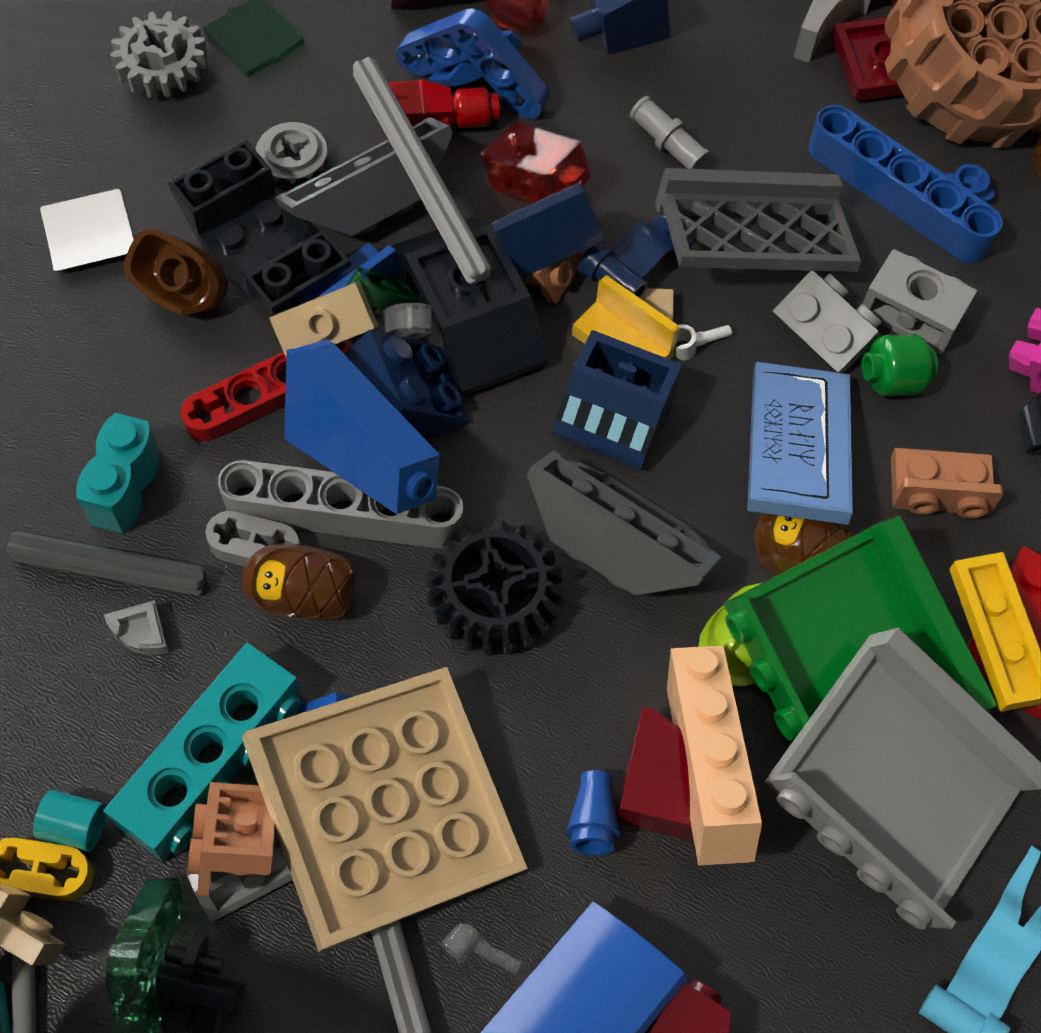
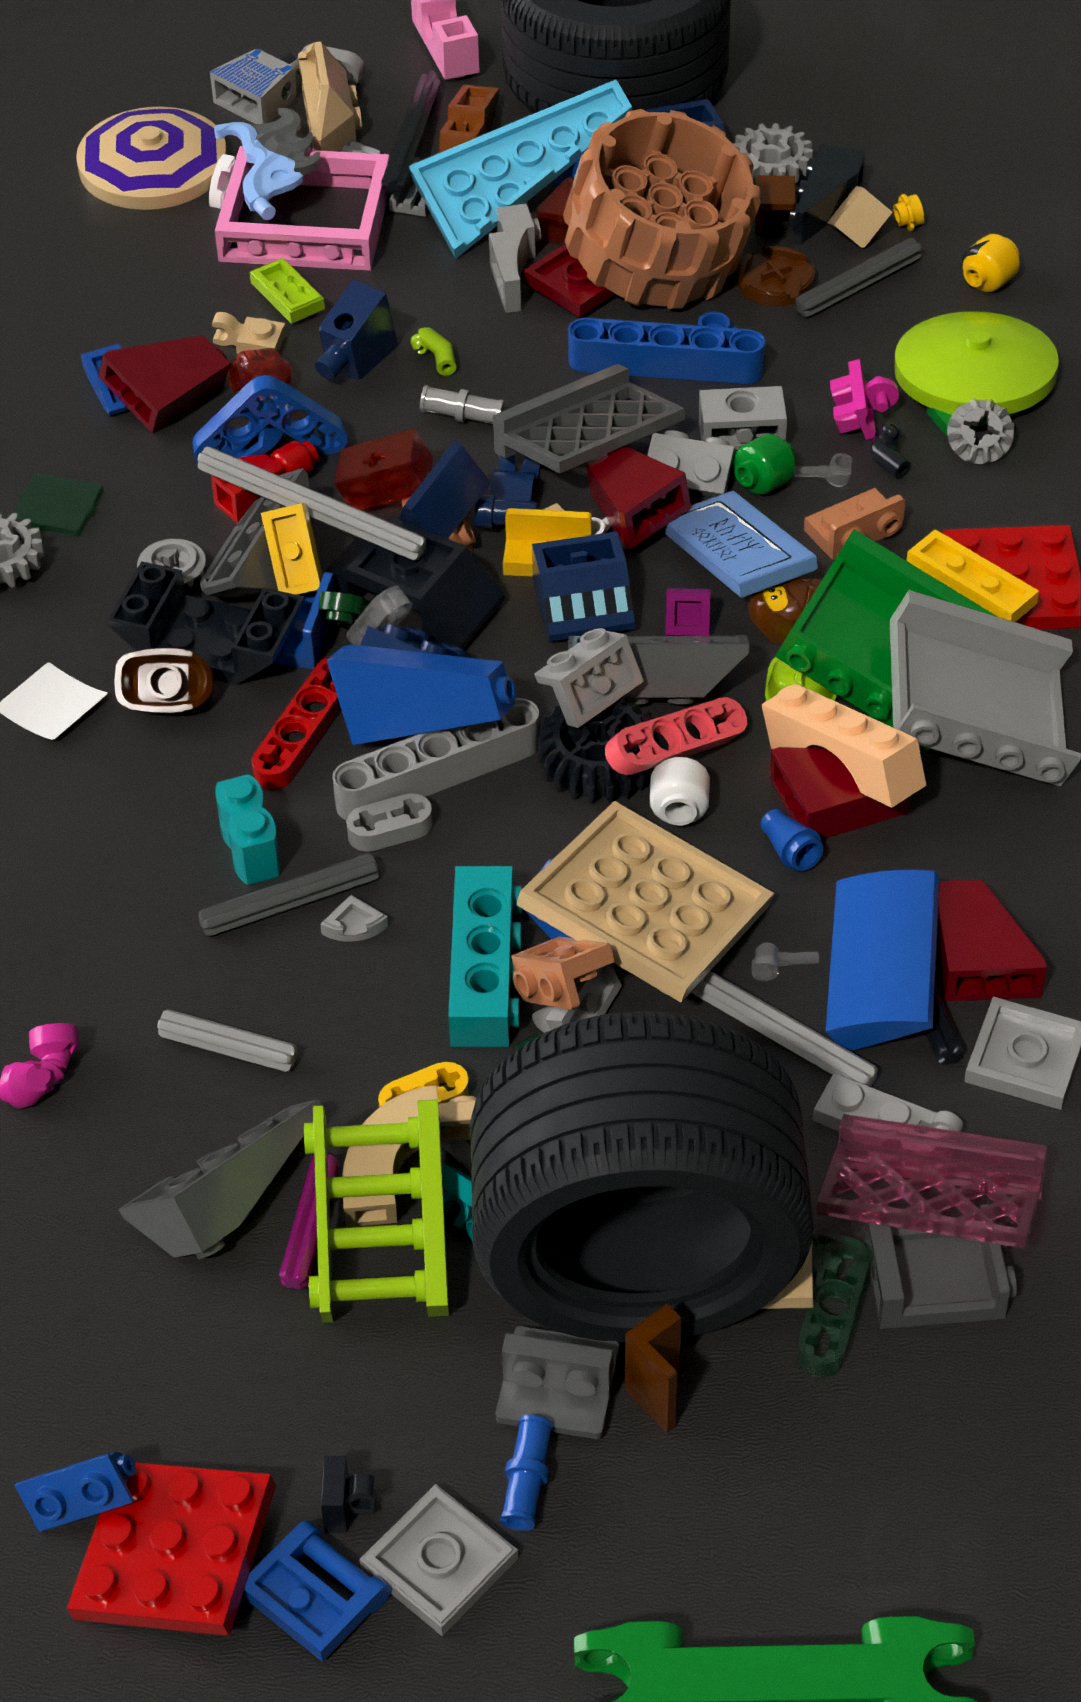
camera: 30 degrees left, 15 degrees down
teal beam [33,789,106,852] -> none
reddish brown piece [242,543,356,619] -> none
tan plate [269,281,378,356] -> none
none -> yellow tile [261,503,323,595]
none -> lime arm [410,327,456,376]
none -> light grey bracket [534,628,644,728]
none -> dark red slope [585,446,691,549]
none -> coral beam [605,697,747,775]
none -> white head [650,757,710,826]
none -> magenta tile [665,588,710,636]
none -> clear hand [793,453,853,487]

